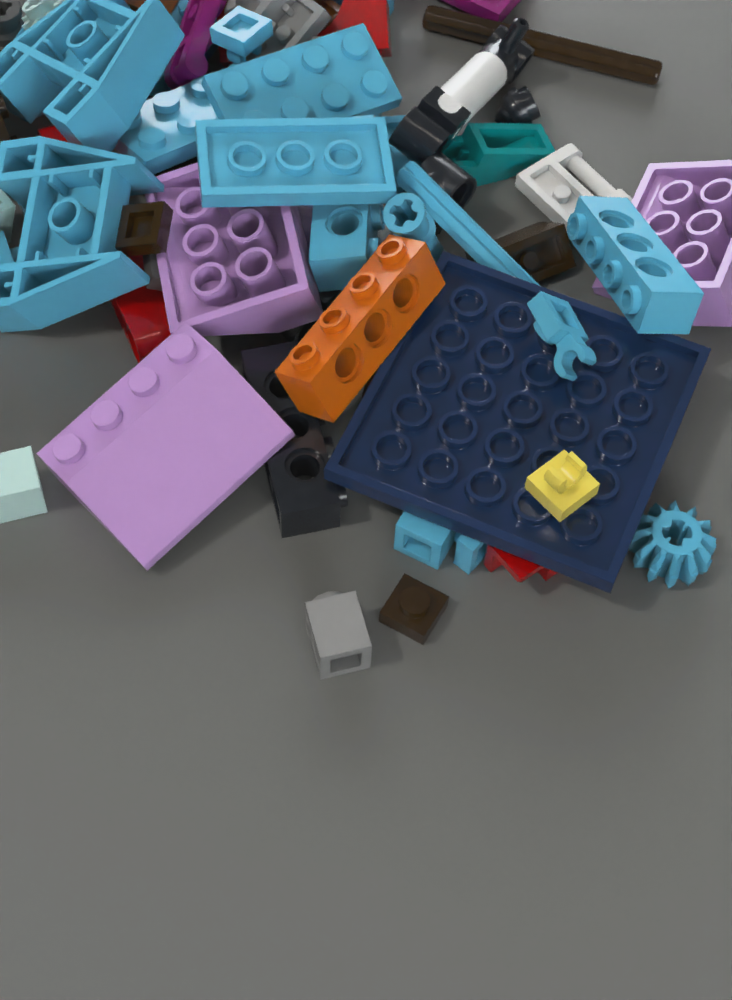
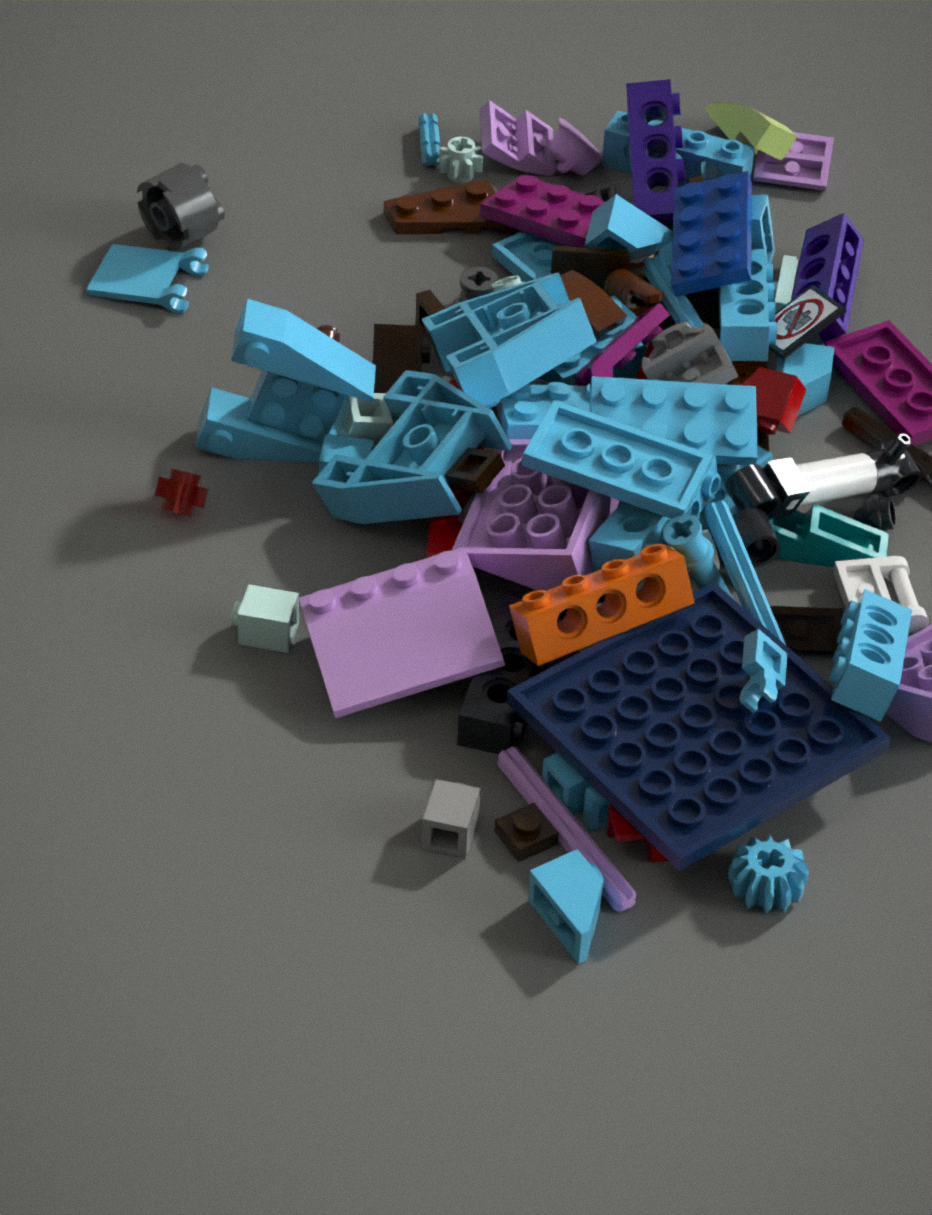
camera: 30 degrees right, 15 degrees down
medium azure tile [210,6,274,64] -> none
light yellow tile [524,450,600,522] -> none
none -> lavender axle [498,746,637,913]
none -> medium azure slope [528,849,604,964]

